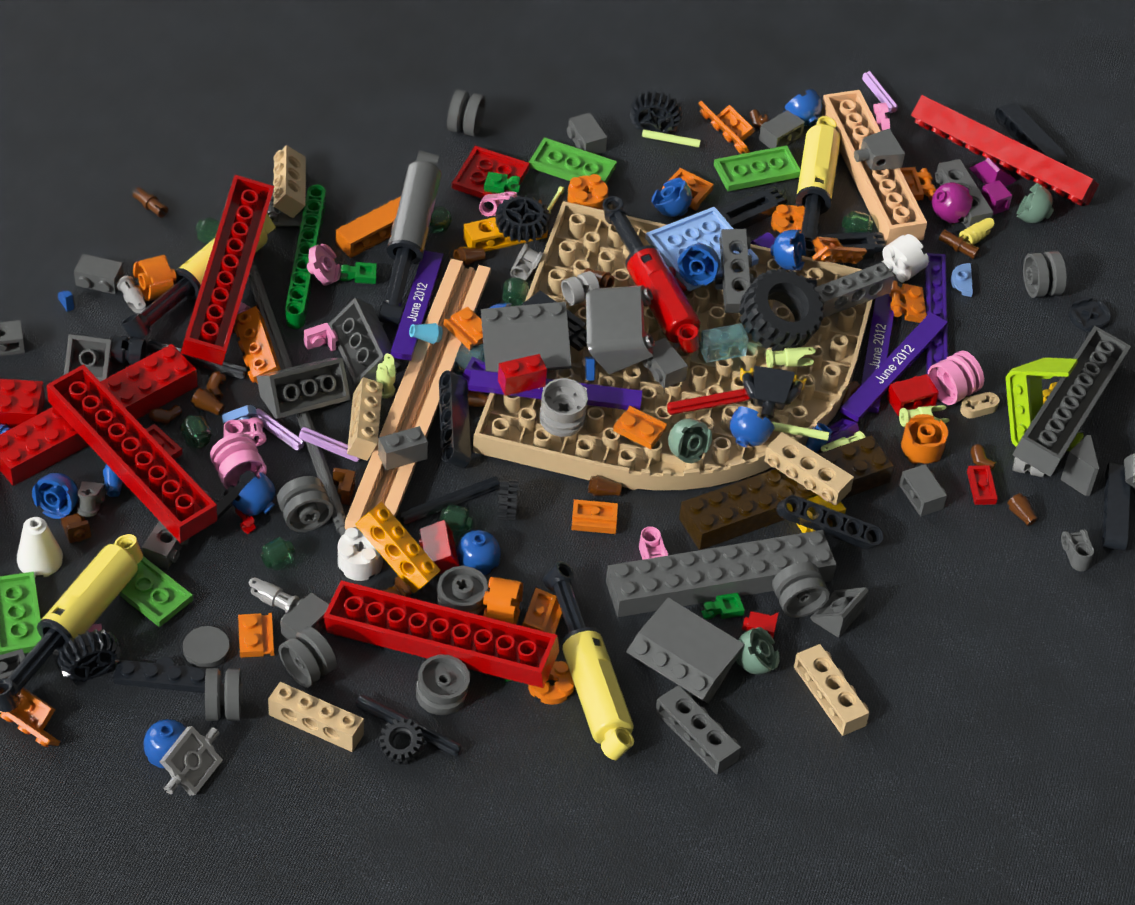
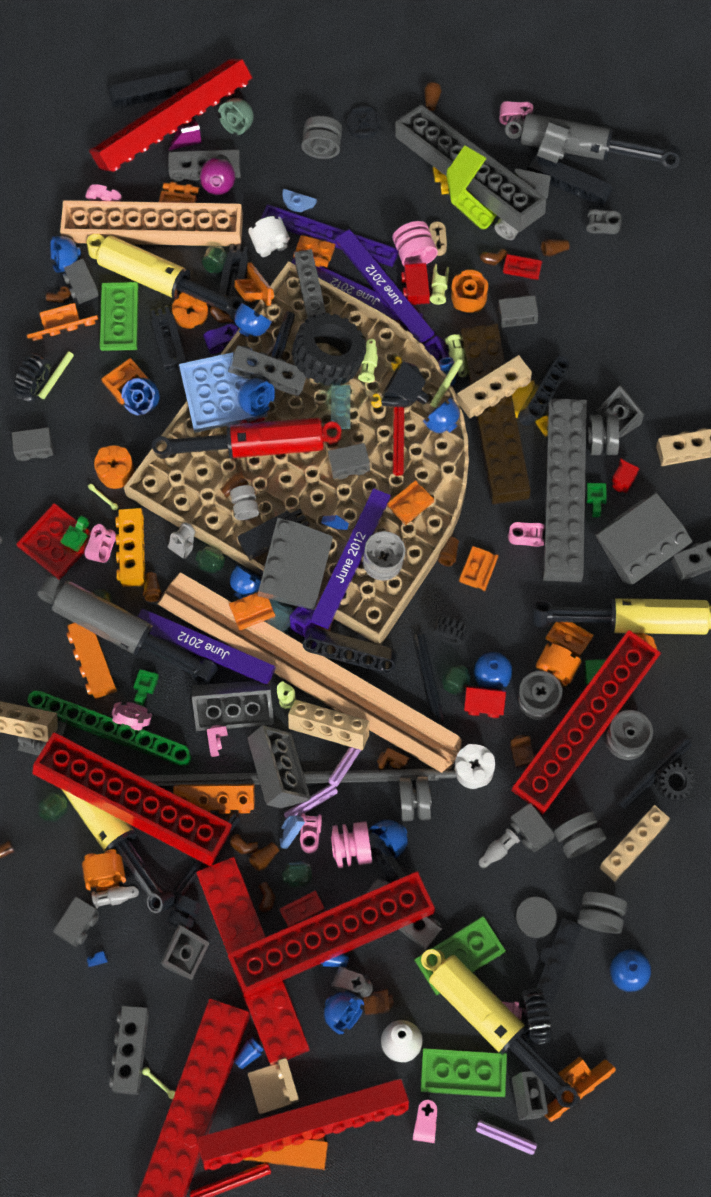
camera: 65 degrees left, 20 degrees up
light grey plate [159,726,223,796] -> none
red hand [235,509,256,534] -> none
orange plate [238,613,274,658] -> none
clear green head [260,537,295,571] -> none
light orange brick [355,501,441,593] -> none
dark grey brick [378,426,428,470] -> none
medium azure cone [409,323,443,344] -> none
black gear [495,195,550,243] -> none
red brick [498,354,547,396] -> none
bright green plate [529,137,617,183] -> none
dark grey windscreen [586,285,655,374] -> none
sand green cylinder [668,418,712,464] -> none
sand green cylinder [736,627,779,675] -> none
dark grey torso [854,129,905,170] -> none
lavender axle [862,71,898,113] -> none
reddish brown pin [939,229,980,259] -> none
light yellow hinge [959,218,995,245] -> none
magenta brick [981,180,1012,215] -> none

